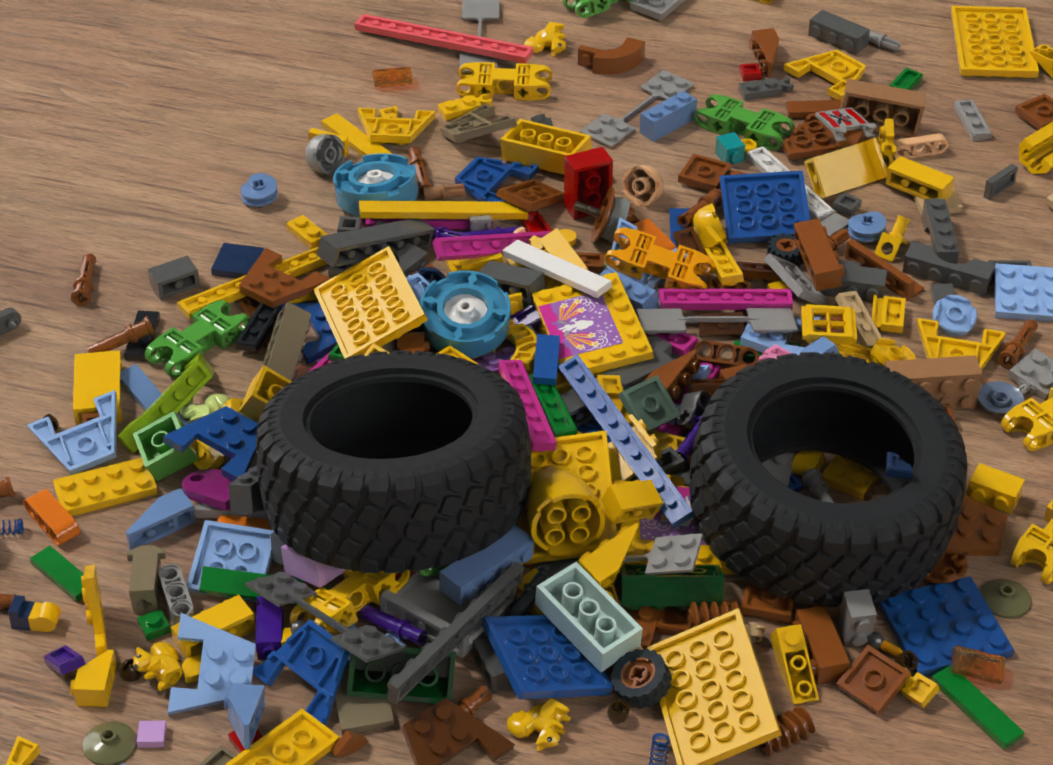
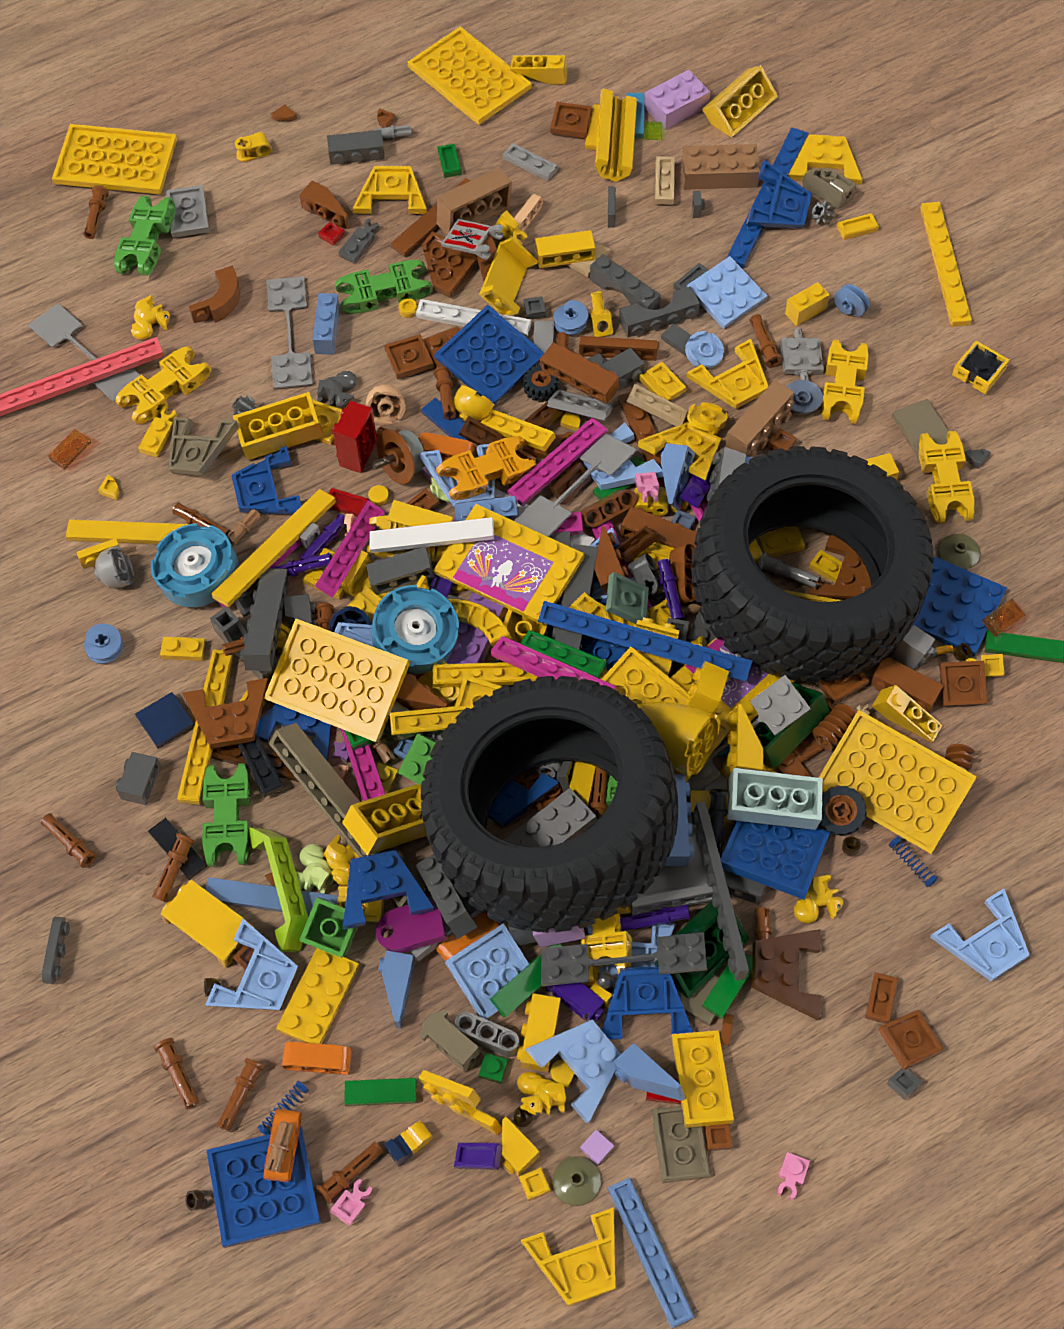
camera: 45 degrees left, 20 degrees up
yellow wing [357,108,436,145] -> none
dark orange tile [497,179,564,212] -> none
blue tile [533,334,560,385] -> none
yellow tile [698,225,722,247] -> none
teal brick [715,132,745,165] -> none
yellow piece [801,304,857,344] -> none
dark blue tile [886,452,913,479] -> none
none -> dark grey animal [317,371,357,408]
none -> dark orange tile [377,108,396,128]
none -> yellow tile [519,1168,551,1201]
none -> green tile [702,952,752,1019]

